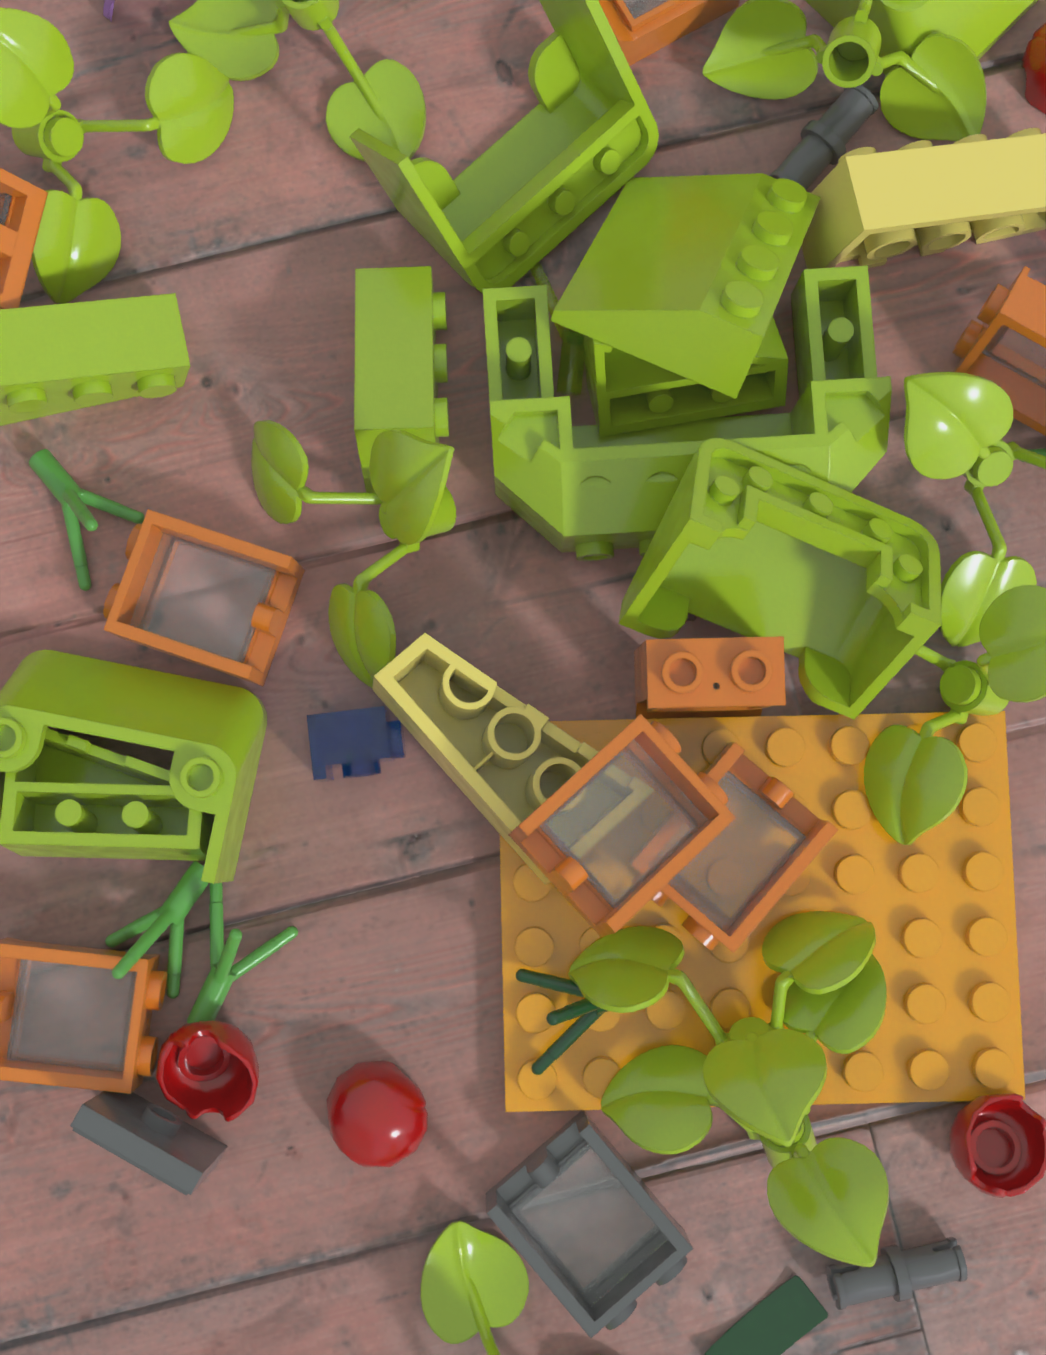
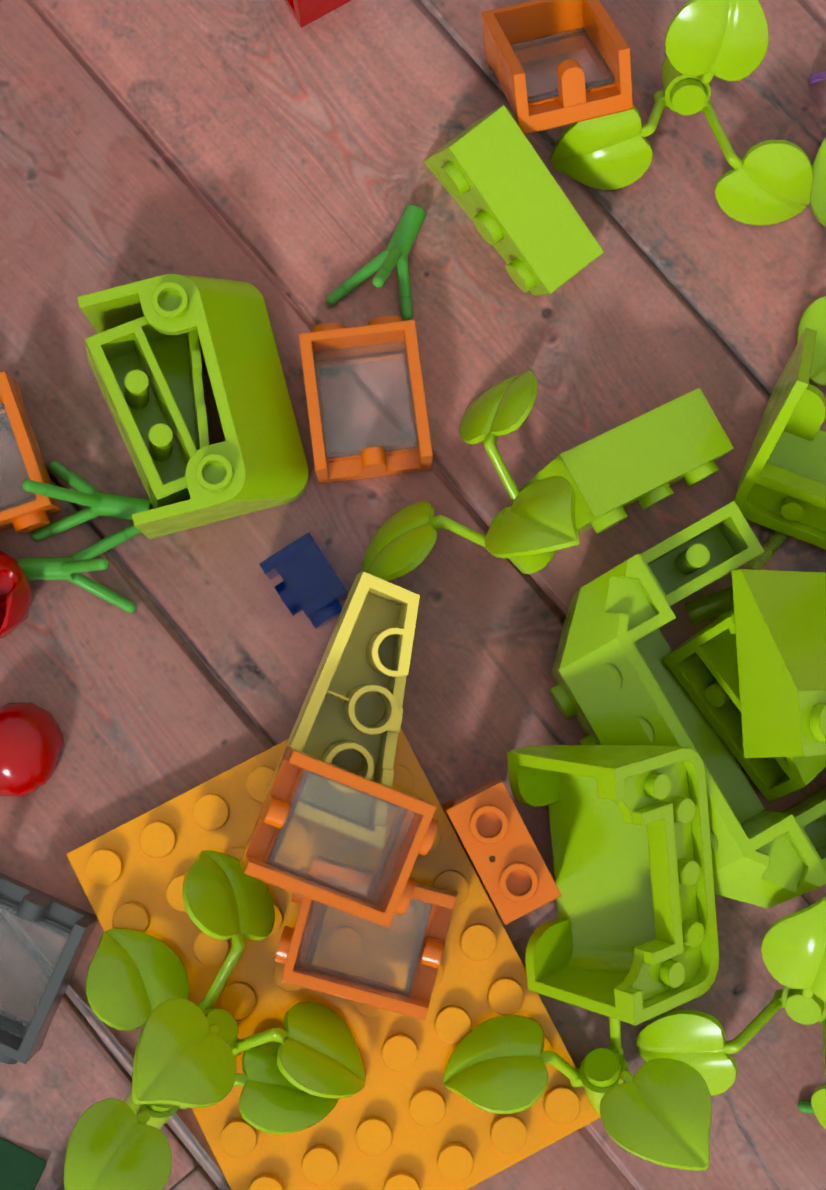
camera: 60 degrees right, 0 degrees up
dark green plant [516,969,608,1075] -> none

